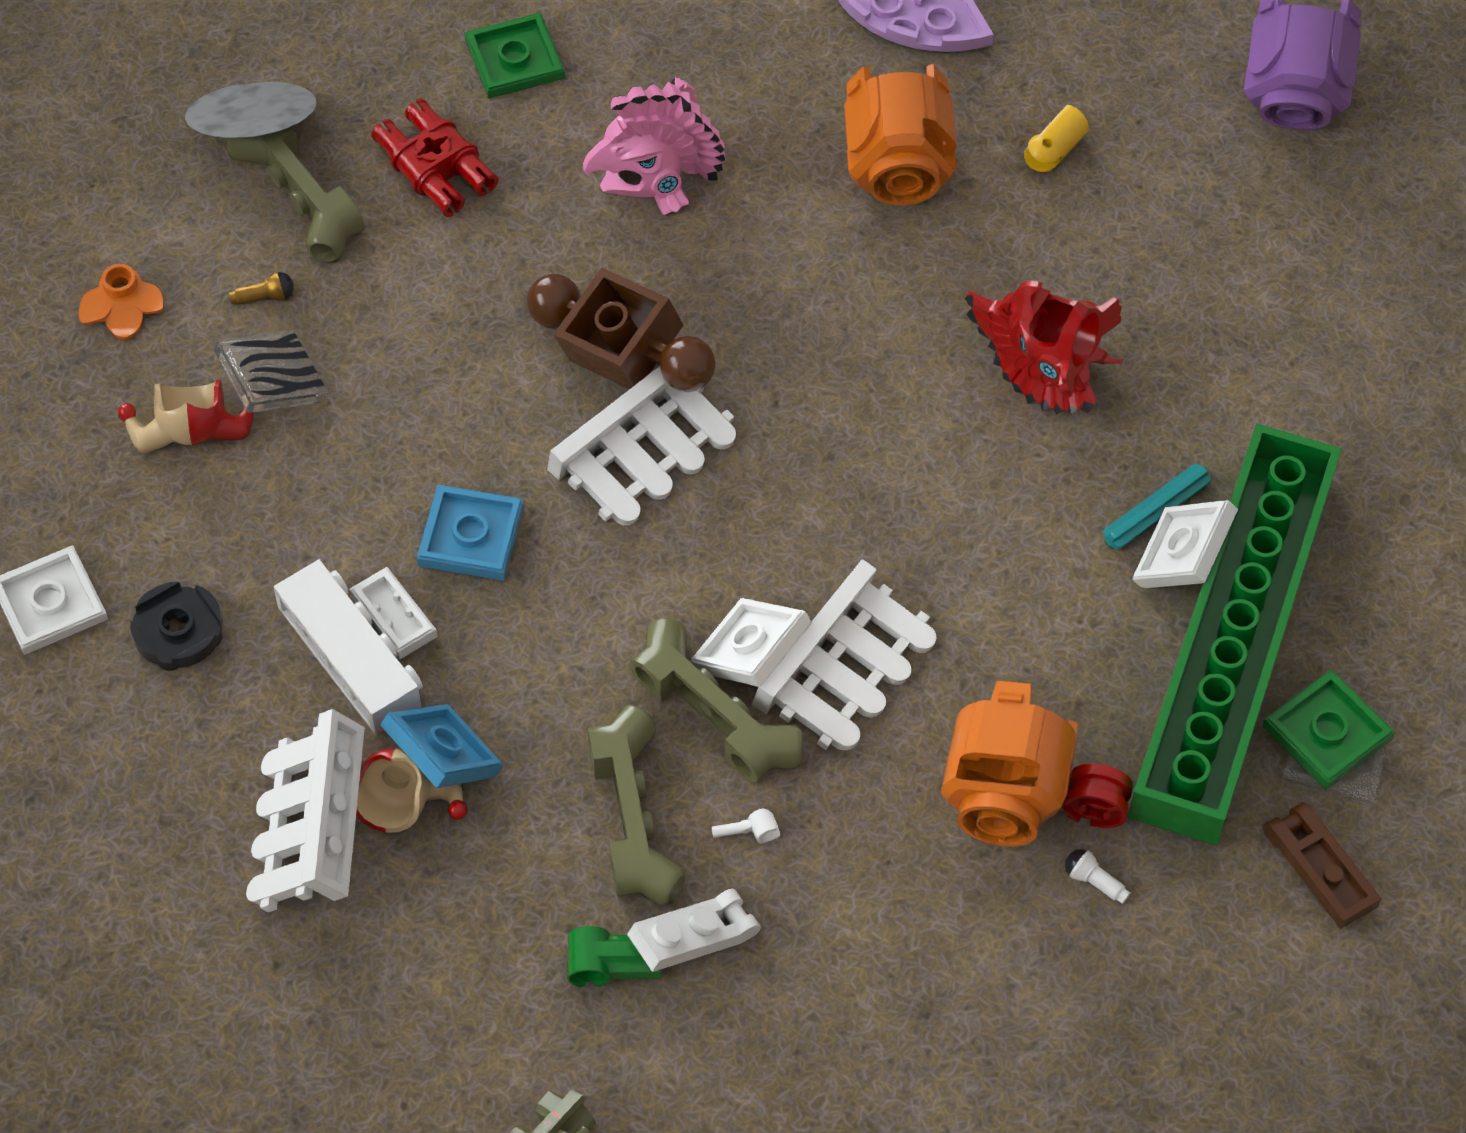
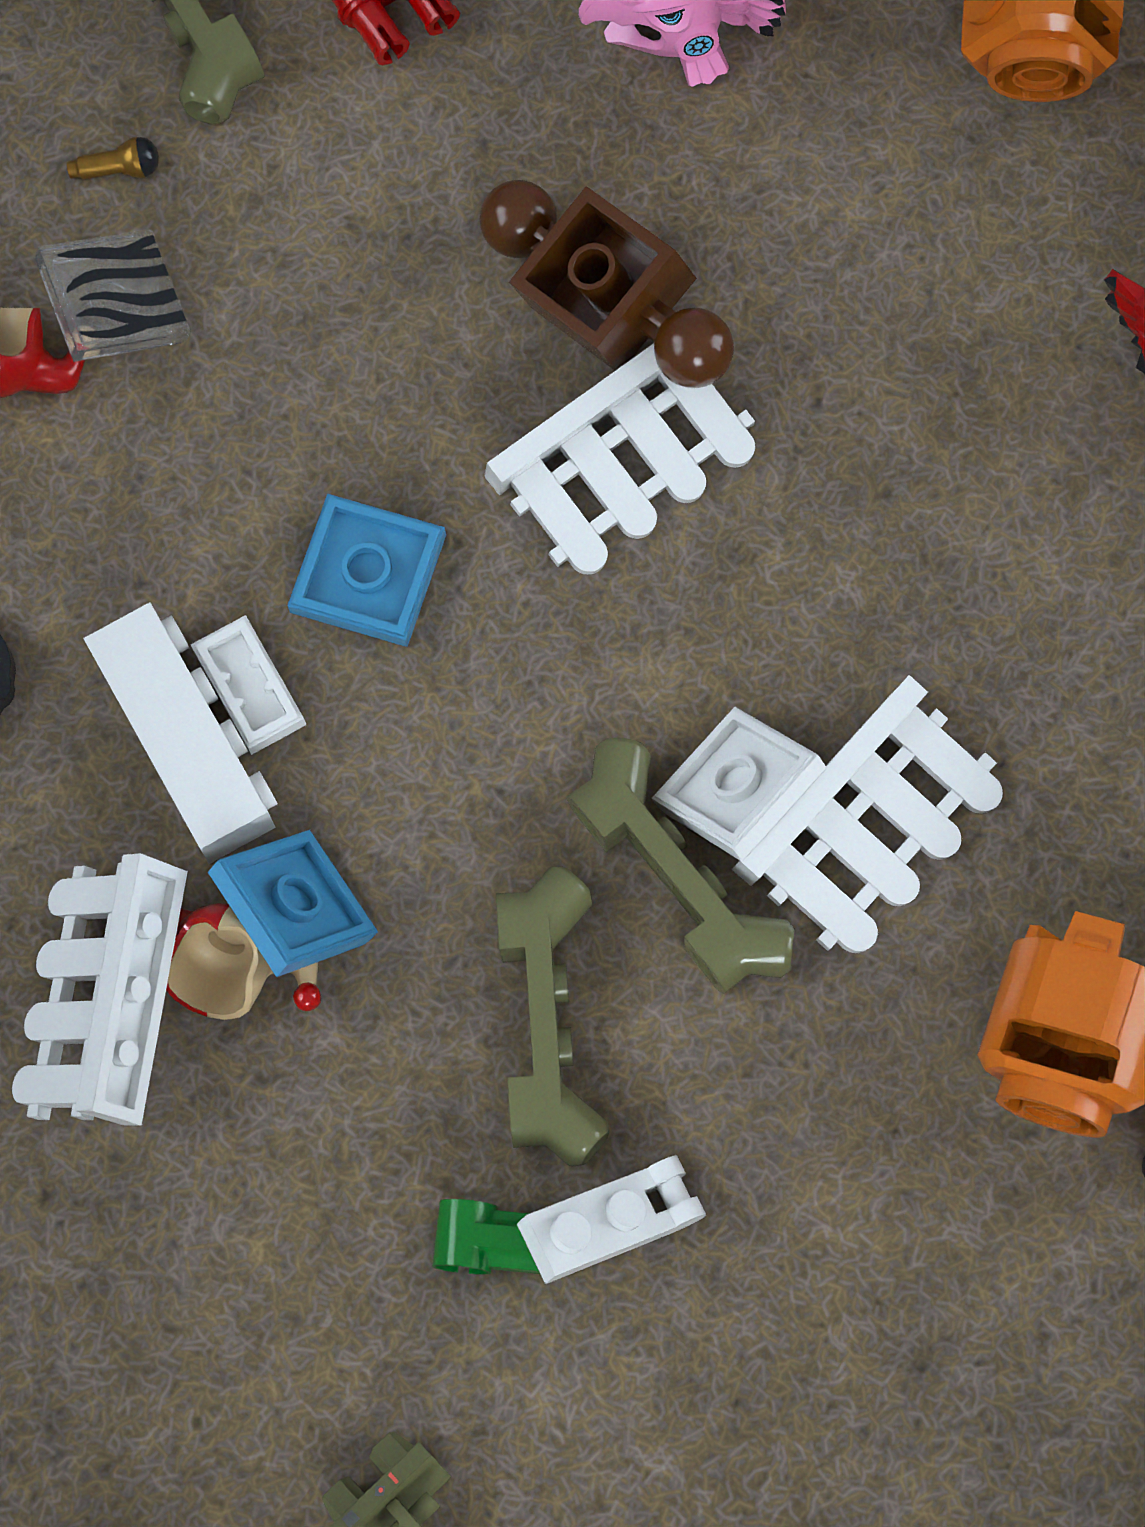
camera: 15 degrees right, 15 degrees up
white hand [712,808,780,844] -> none

